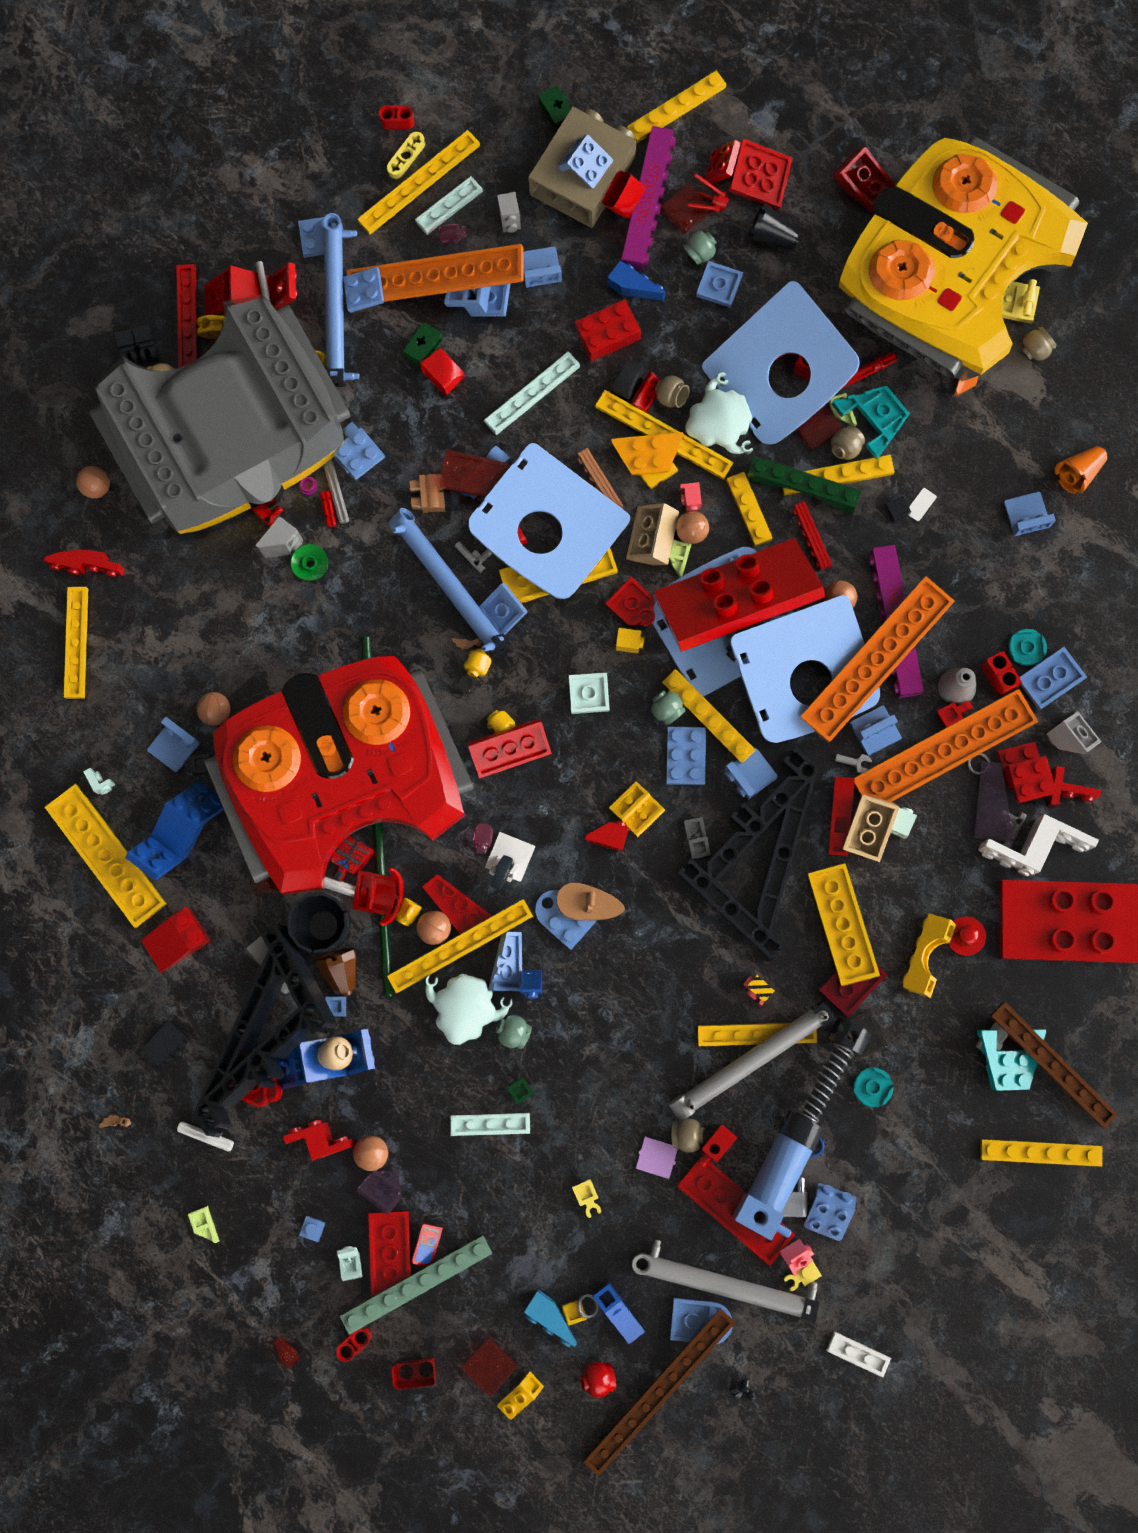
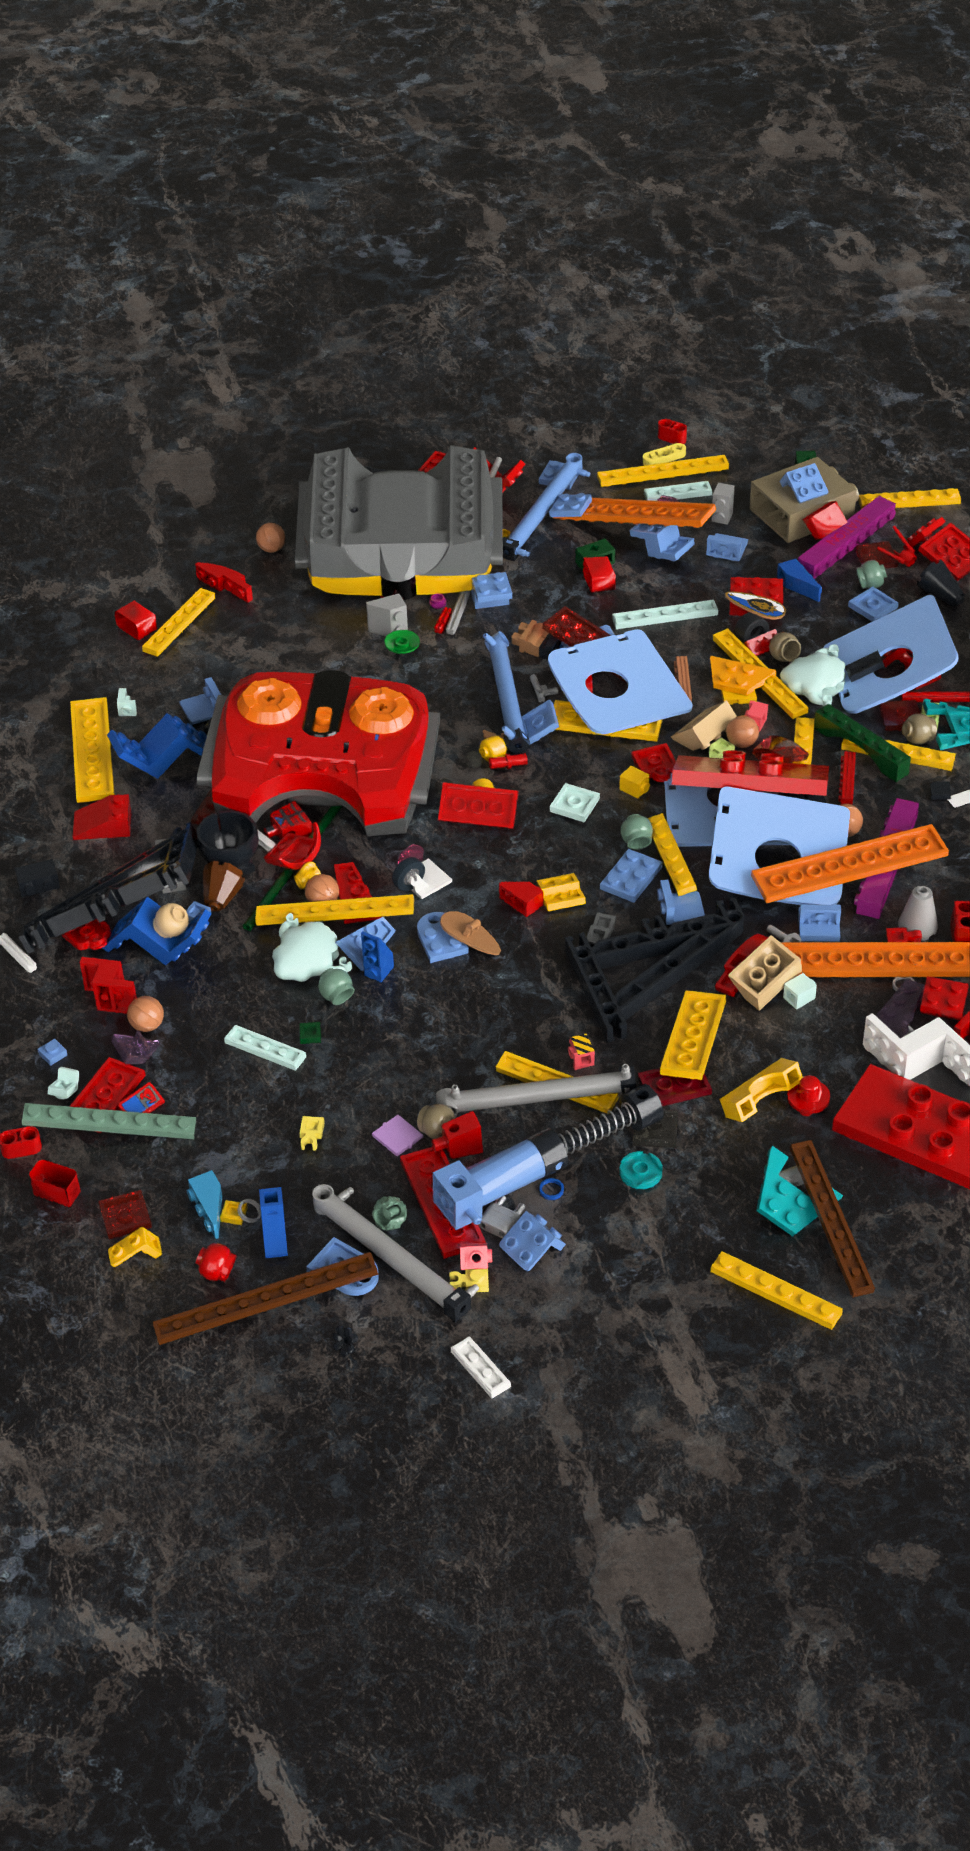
camera: 25 degrees right, 35 degrees down
none -> red piece [115,601,157,640]
none -> sand green piece [372,1196,407,1231]
none -> red pin [489,753,528,769]
none -> shield [725,592,786,620]
none -> clear red slope [752,735,809,763]
none -> black plate [845,650,885,682]

